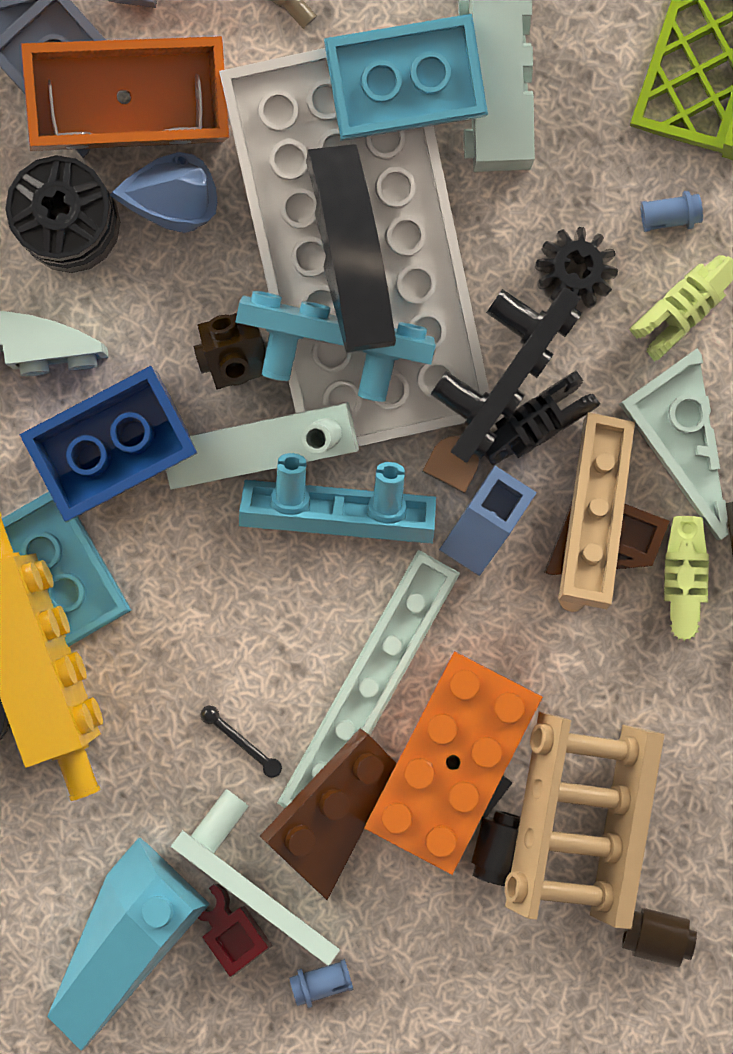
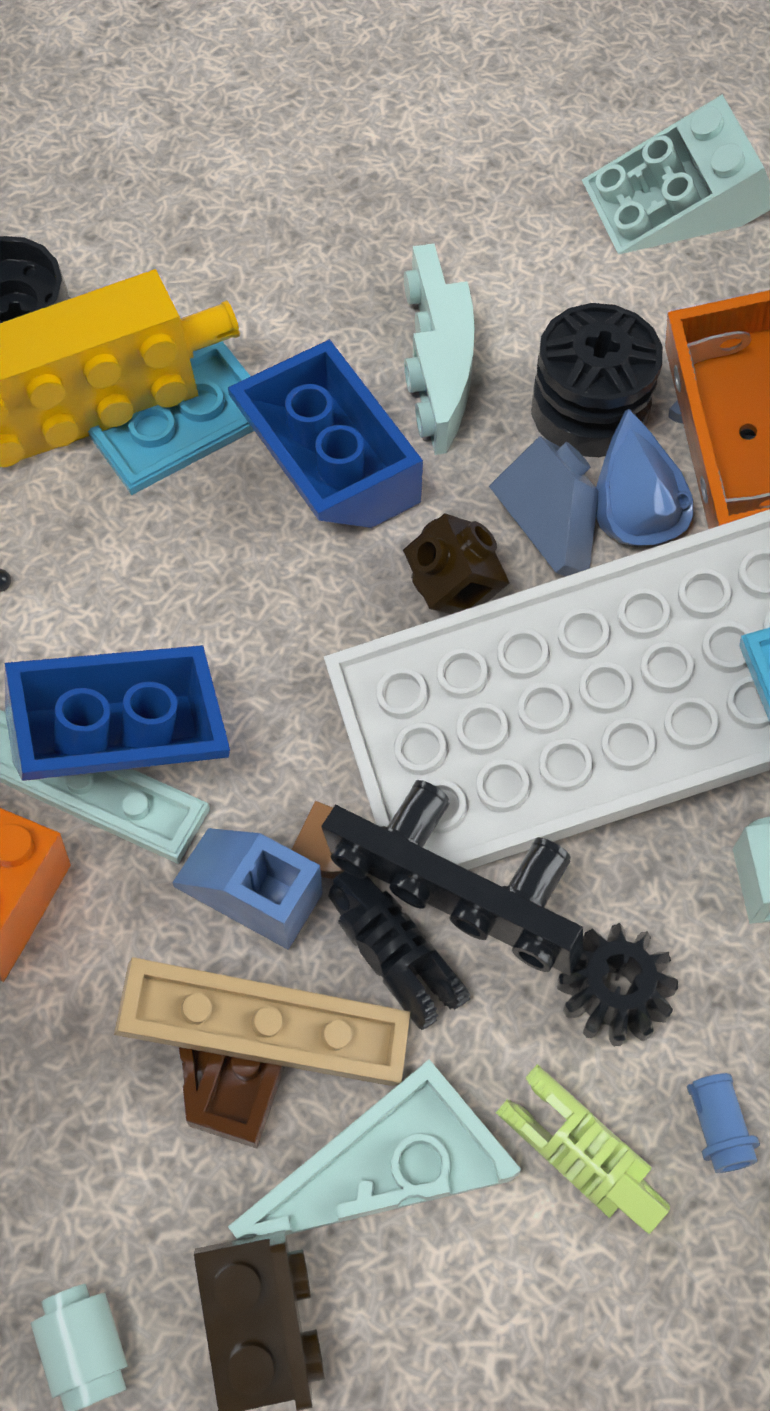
camera: 85 degrees right, 25 degrees down
light aqua piece [166,402,359,490] -> none
medium azure plate [235,291,436,402] -> none
medium azure plate [239,453,436,544] -> none
black slope [306,144,396,353] -> none
yellowish green hinge [664,516,709,641] -> none
none -> blue slope [5,645,230,781]
none -> sand blue slope [489,436,598,577]

